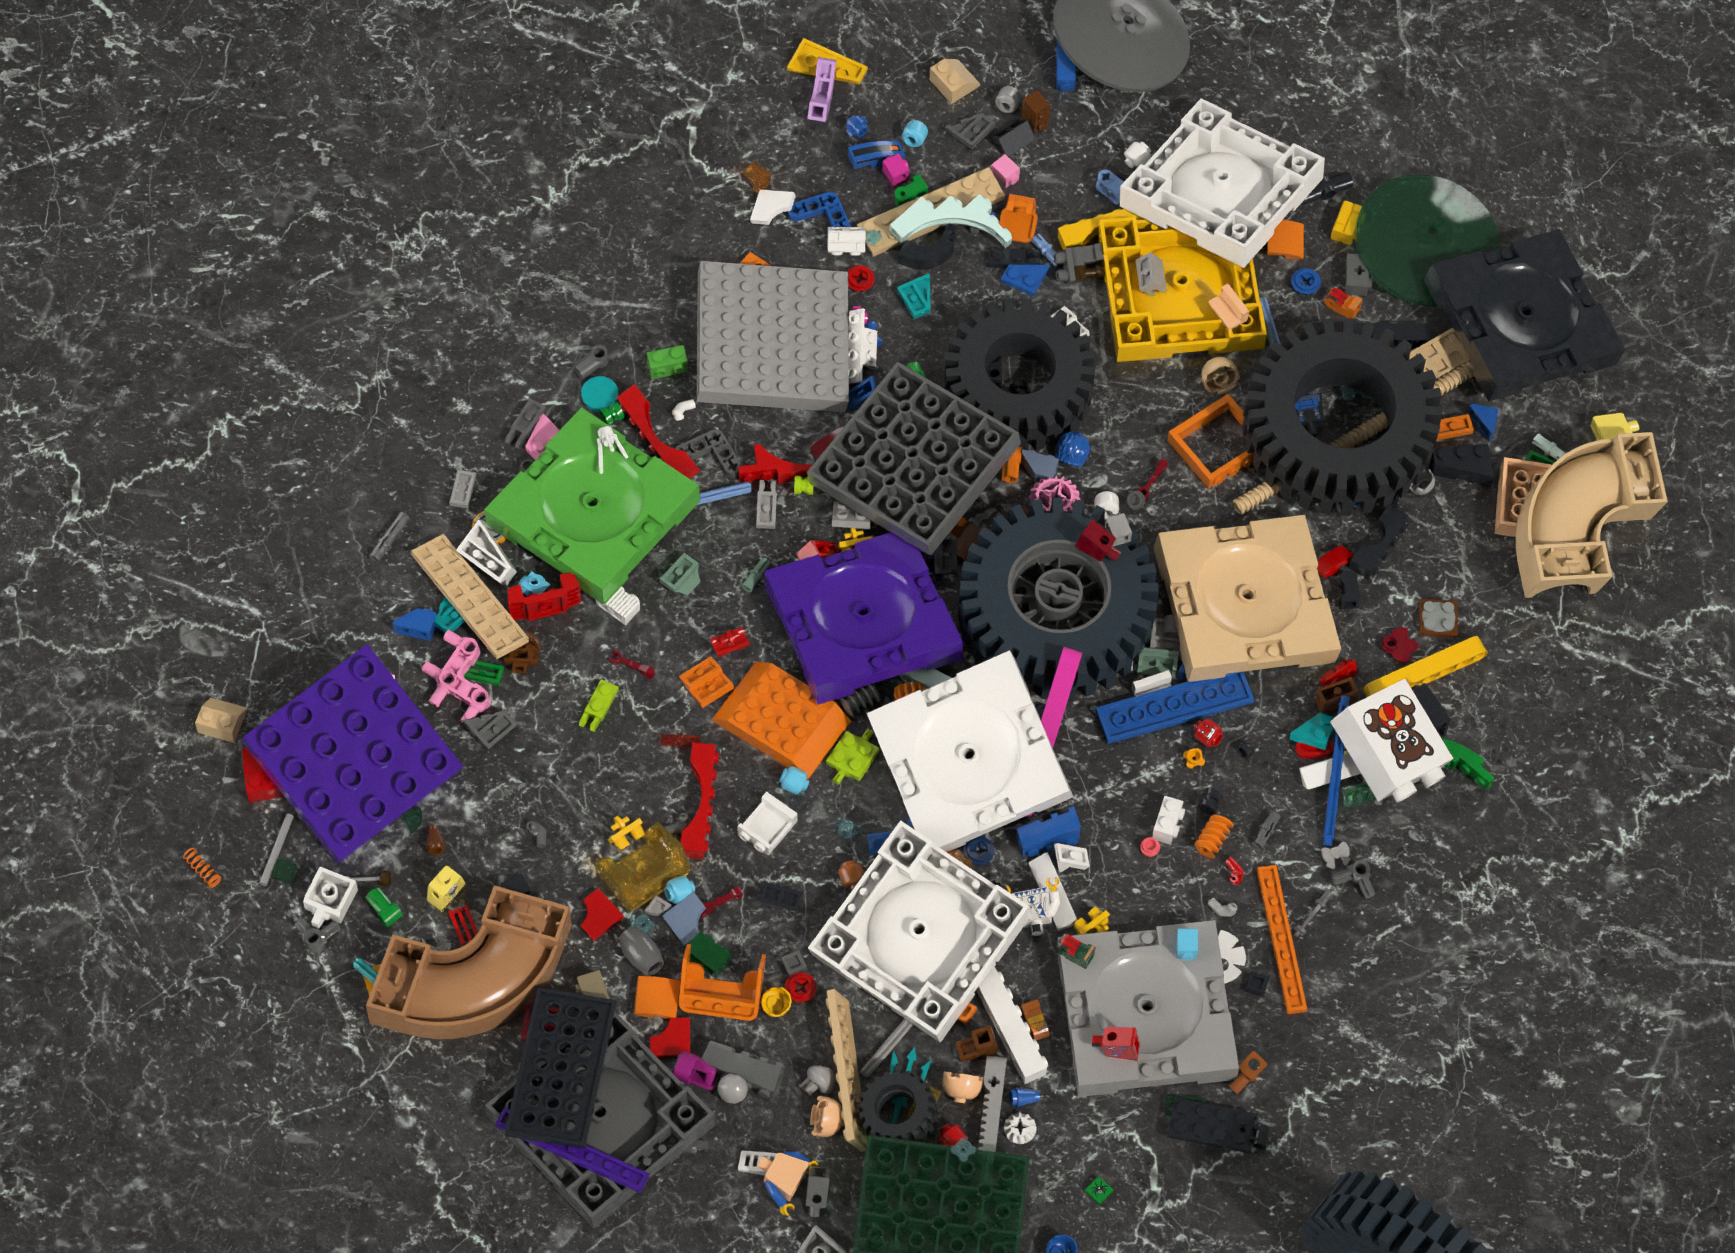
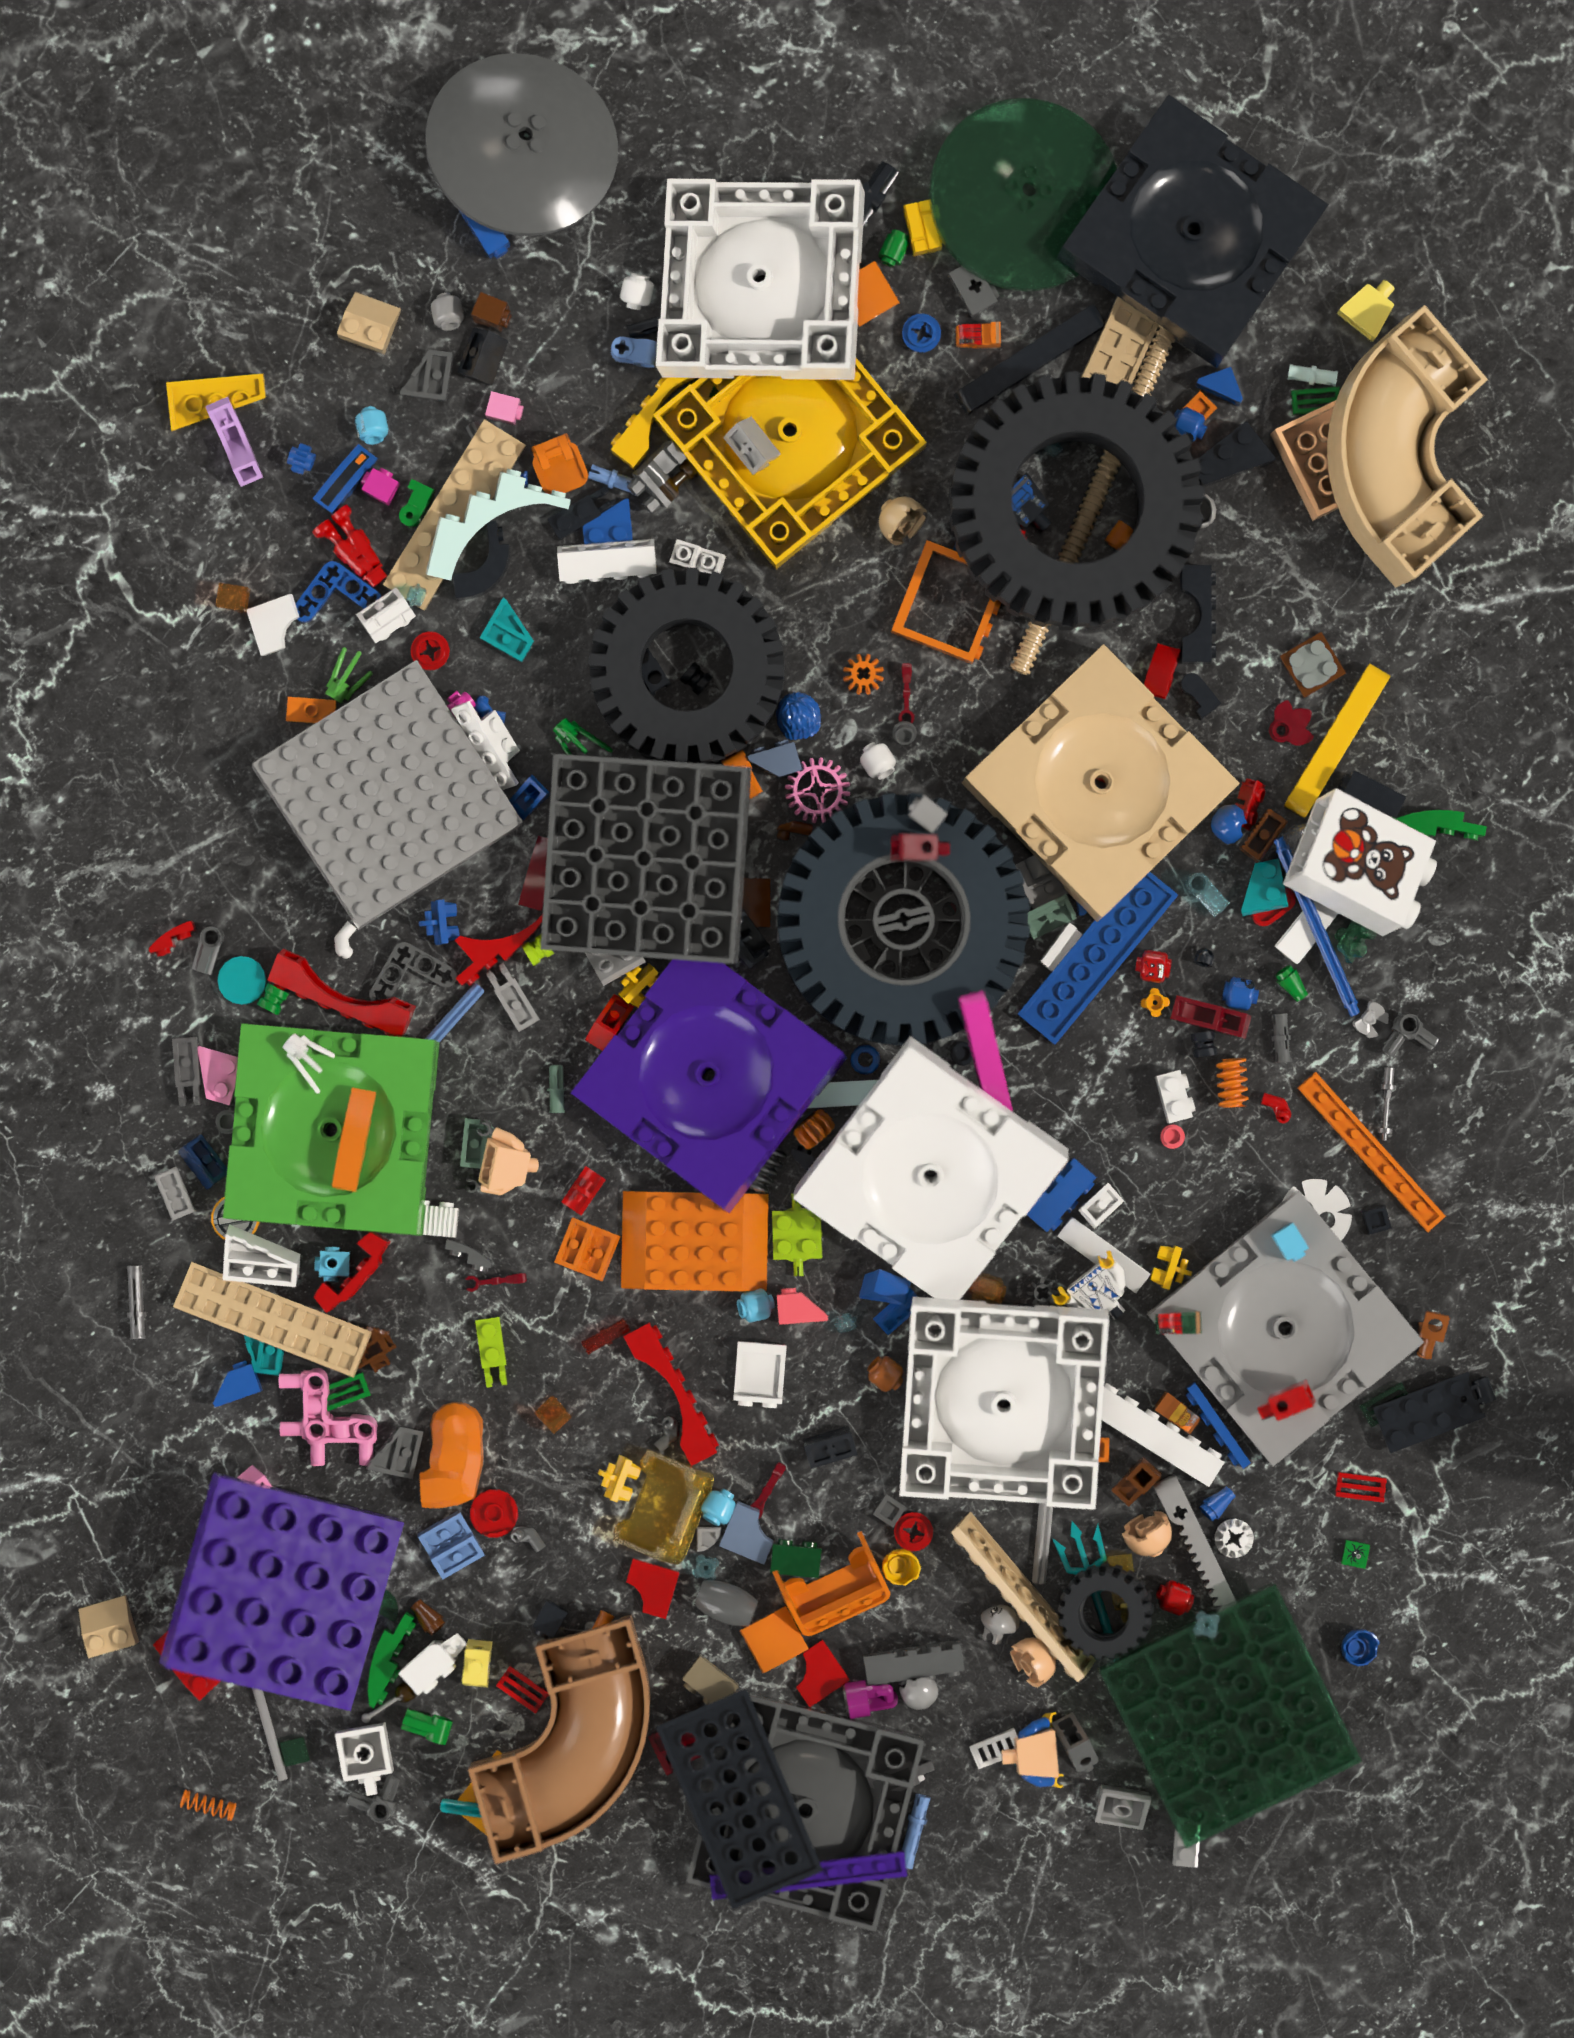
camera: 30 degrees left, 25 degrees up
bright green brick [647,345,688,379] -> none
dark blue gear [963,836,995,866] -> none
light grey arm [1207,898,1237,917] -> none
light nougat panel [1209,284,1249,330] -> none
medium blue axle [1259,297,1280,346] -> none
none -> red slope [149,921,196,957]
none -> dark blue slope [178,1134,227,1190]
none -> red piece [312,504,387,588]
none -> bright green plant [325,647,373,703]
none -> orange slope [332,1088,376,1192]
none -> green slope [368,1612,416,1708]
none -> white hinge [399,1633,467,1695]
none -> medium blue slope [417,1510,485,1580]
none -> blue hips [418,900,459,945]
none -> orange piece [420,1402,483,1508]
none -> dark grey slope [445,1239,493,1272]
none -> light nougat torso [466,1119,539,1195]
none -> red tile [470,1489,518,1538]
none -> clear orange panel [534,1396,572,1434]
none -> white brick [557,539,657,584]
none -> coral slope [777,1288,828,1324]
none -> orange gear [843,654,884,695]
none -> blue slope [859,1269,911,1305]
none -> green brick [878,229,910,268]
none -> medium blue pin [902,1794,931,1869]
none -> dark red slope [1170,995,1252,1039]
none -> blue head [1174,407,1207,442]
none -> clear light blue piece [1185,873,1230,917]
none -> blue plate [1185,1382,1251,1469]
none -> blue hair [1211,805,1247,844]
none -> blue head [1222,977,1259,1011]
none -> green cone [1275,965,1308,1002]
none -> red tile [1335,1472,1387,1503]

